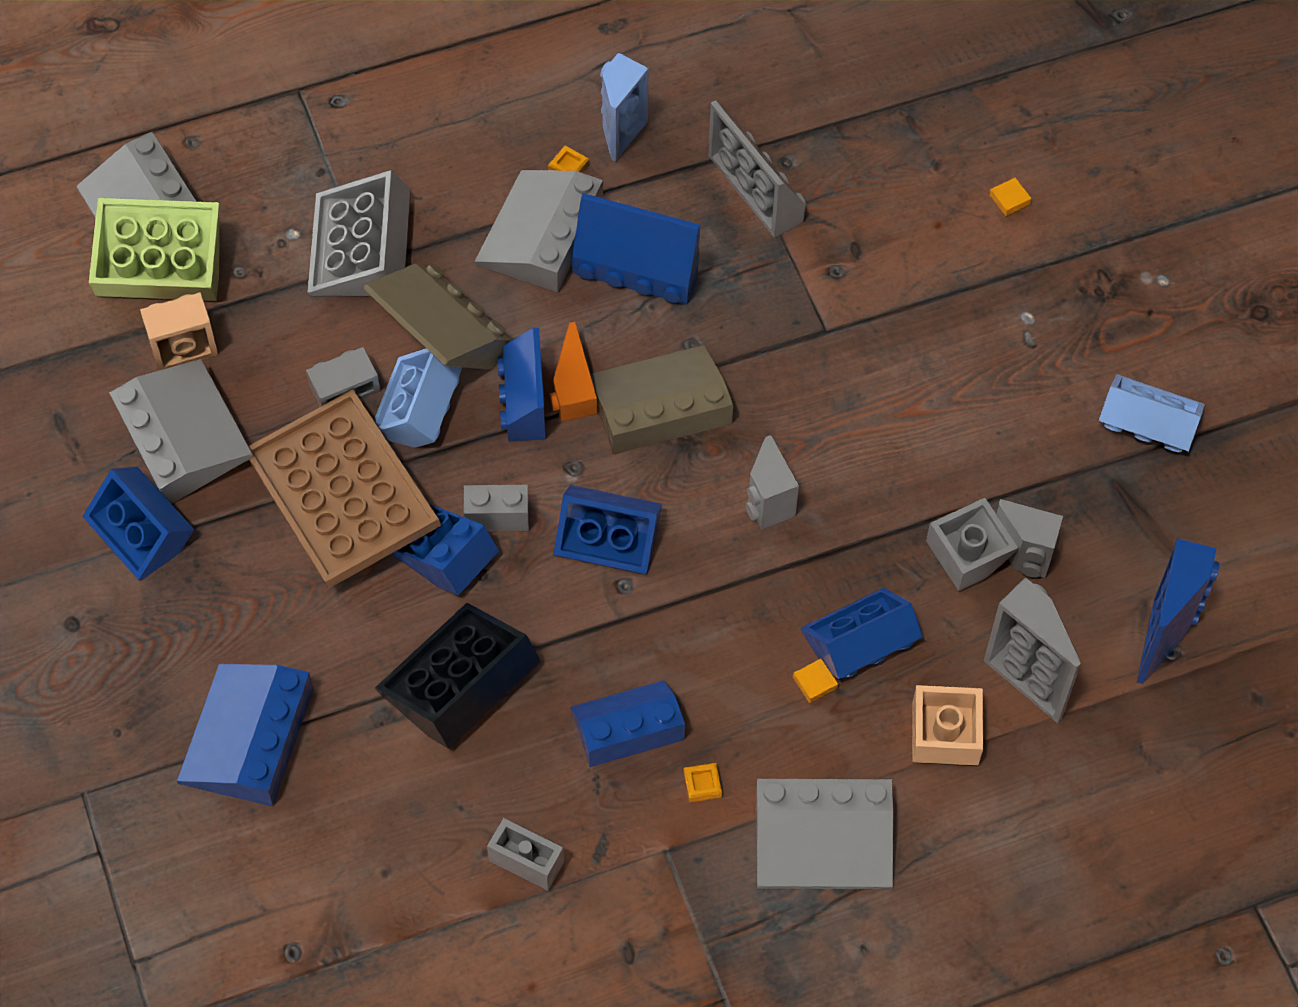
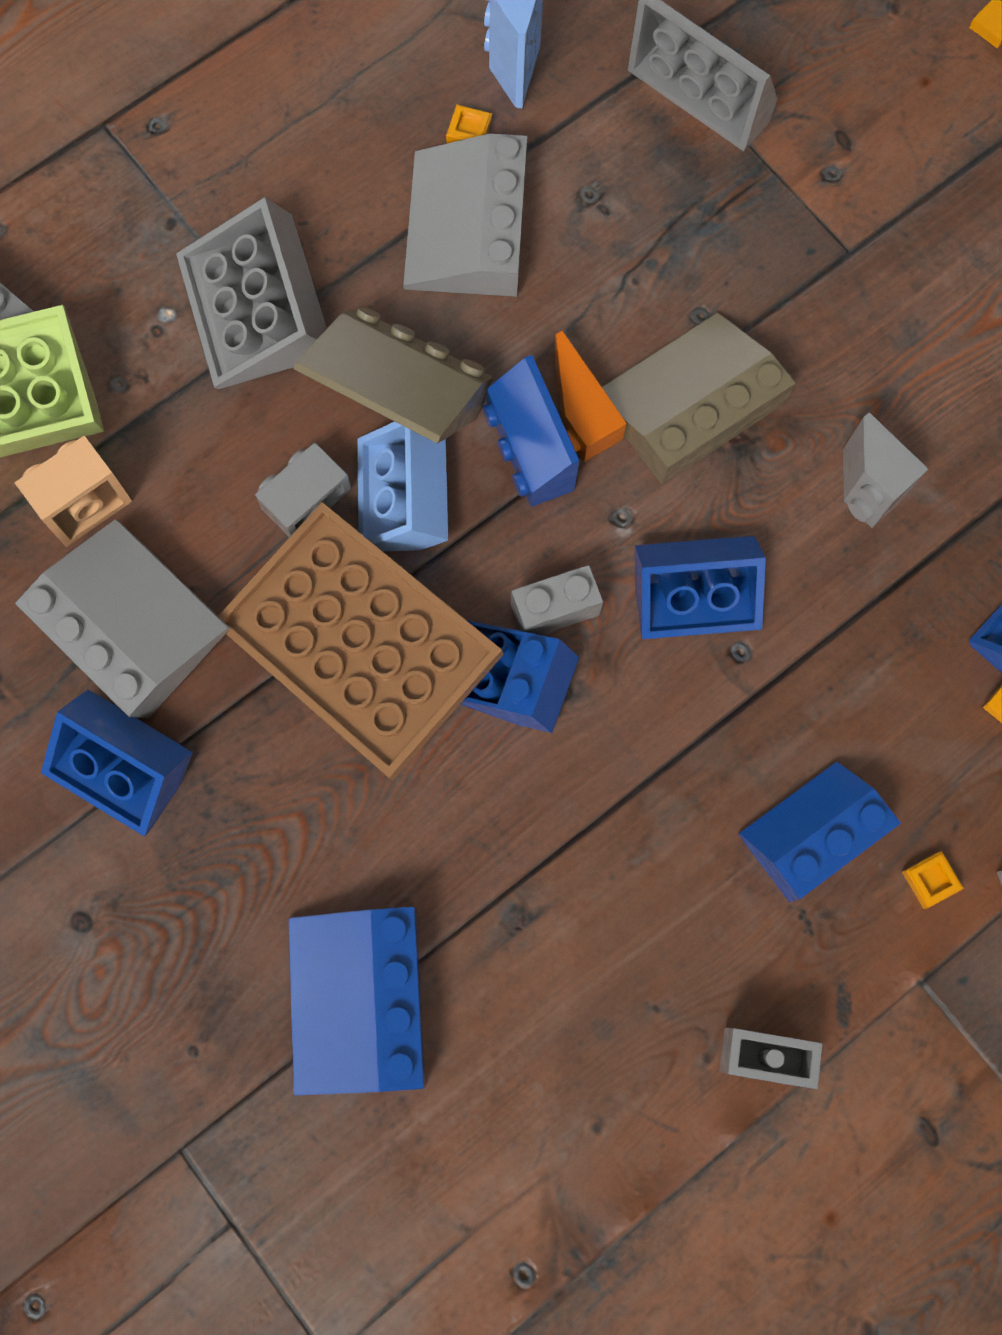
camera: 20 degrees left, 15 degrees up
black slope [375,603,541,749] -> none
blue slope [572,193,700,305] -> none

